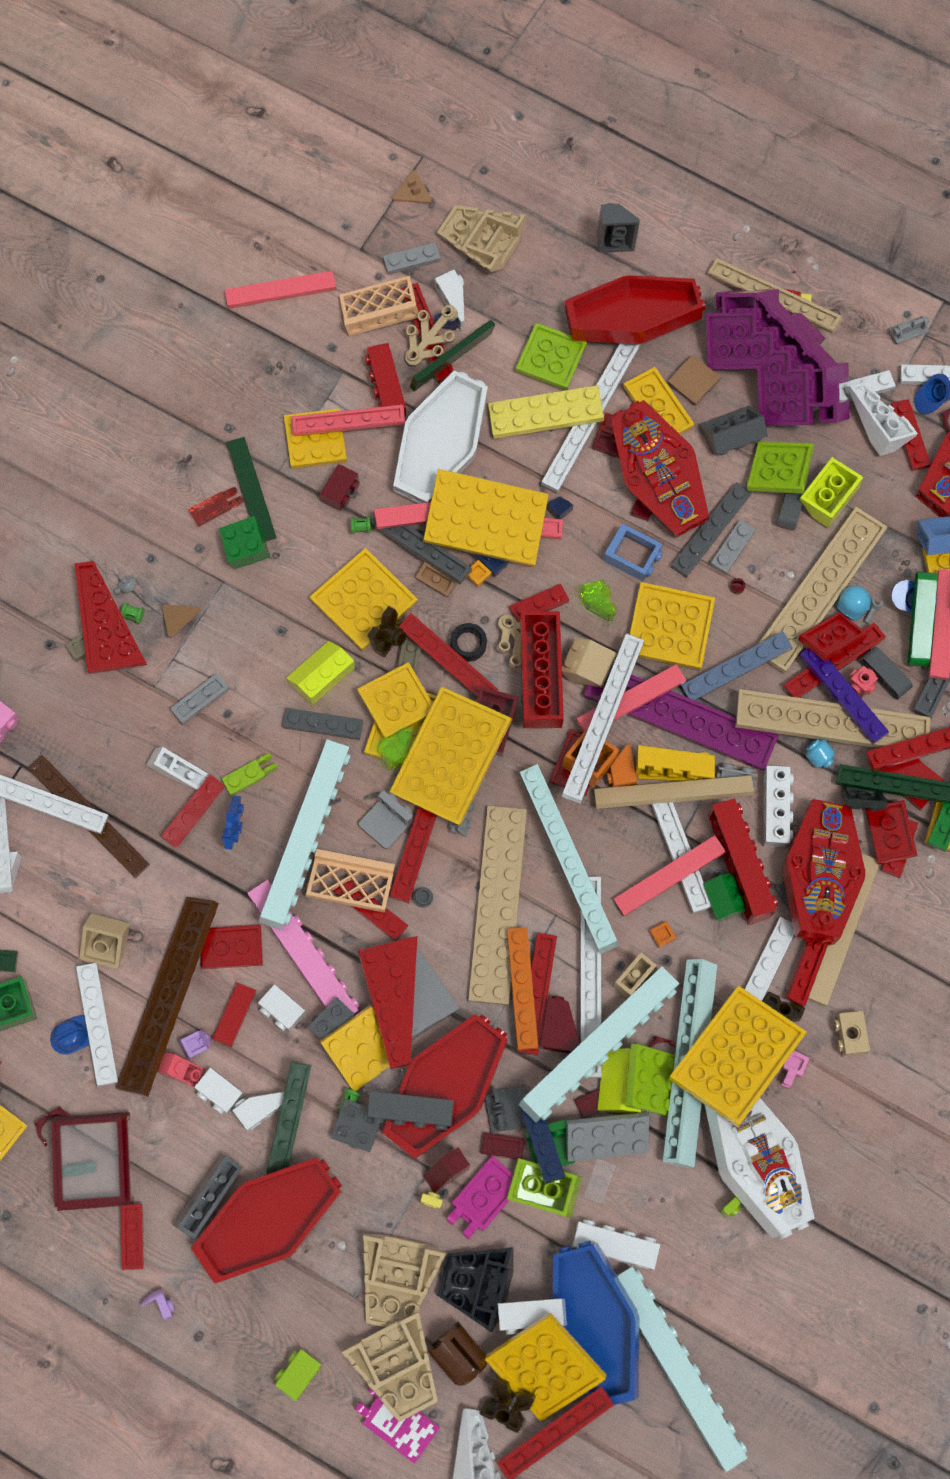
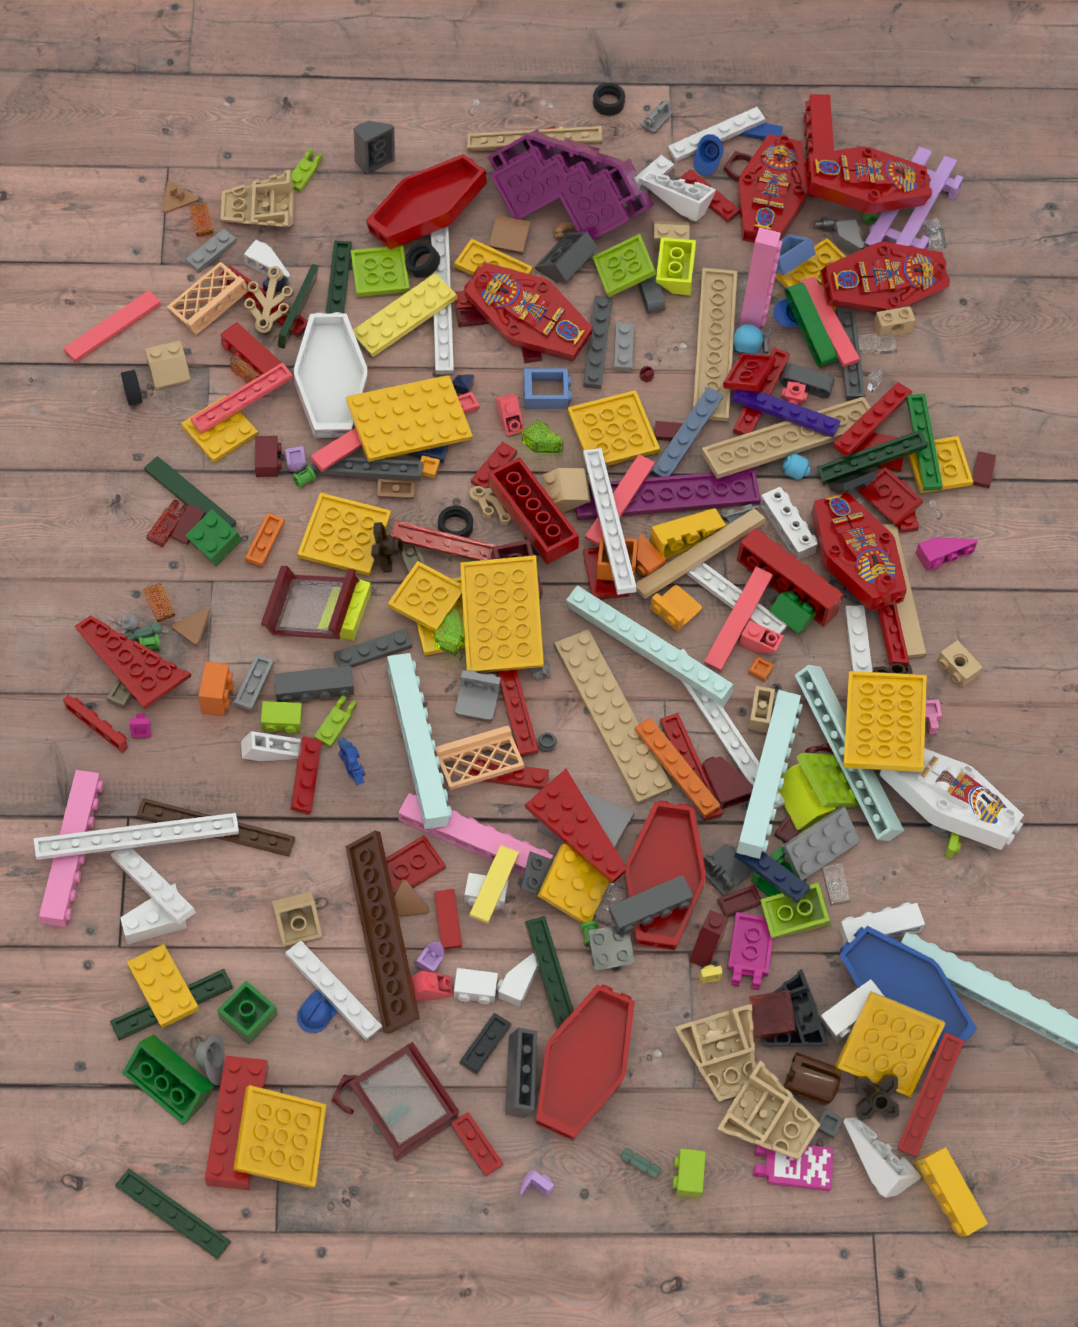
camera: 30 degrees left, 10 degrees down
none -> red plate [63,694,128,753]
none -> black tyre [121,370,143,406]
none -> sand green axle [125,622,162,642]
none -> dark pink tile [130,714,151,738]
none -> clear orange plate [143,582,175,623]
none -> tan slope [145,340,191,390]
none -> dark red tile [170,504,206,545]
none -> clear orange plate [189,202,214,237]
none -> orange brick [199,662,234,716]
none -> clear orange plate [230,354,261,384]
none -> orange plate [245,513,285,567]
none -> piece [261,565,360,639]
none -> lime brick [261,701,303,734]
none -> dark grey brick [274,666,354,703]
none -> lavender plate [285,446,307,474]
none -> lime hinge [291,149,323,193]
none -> dark green tile [326,240,352,314]
none -> medium nougat piece [394,879,429,916]
none -> black tyre [405,242,440,278]
none -> black tile [460,1013,511,1075]
none -> light yellow tile [470,845,519,924]
none -> coral slope [495,393,525,436]
none -> medium nougat arm [553,221,575,238]
none -> black tyre [593,83,625,116]
none -> sand green axle [621,1148,661,1178]
none -> light orange bracket [650,585,702,632]
none -> tan slope [653,221,689,251]
none -> dark red tile [654,421,683,441]
none -> bright pink brick [739,227,783,329]
none -> coral slope [739,620,784,654]
none -> clear red plate [749,990,796,1038]
none -> dark grey plate [817,1109,843,1139]
none -> dark pink slope [916,537,978,571]

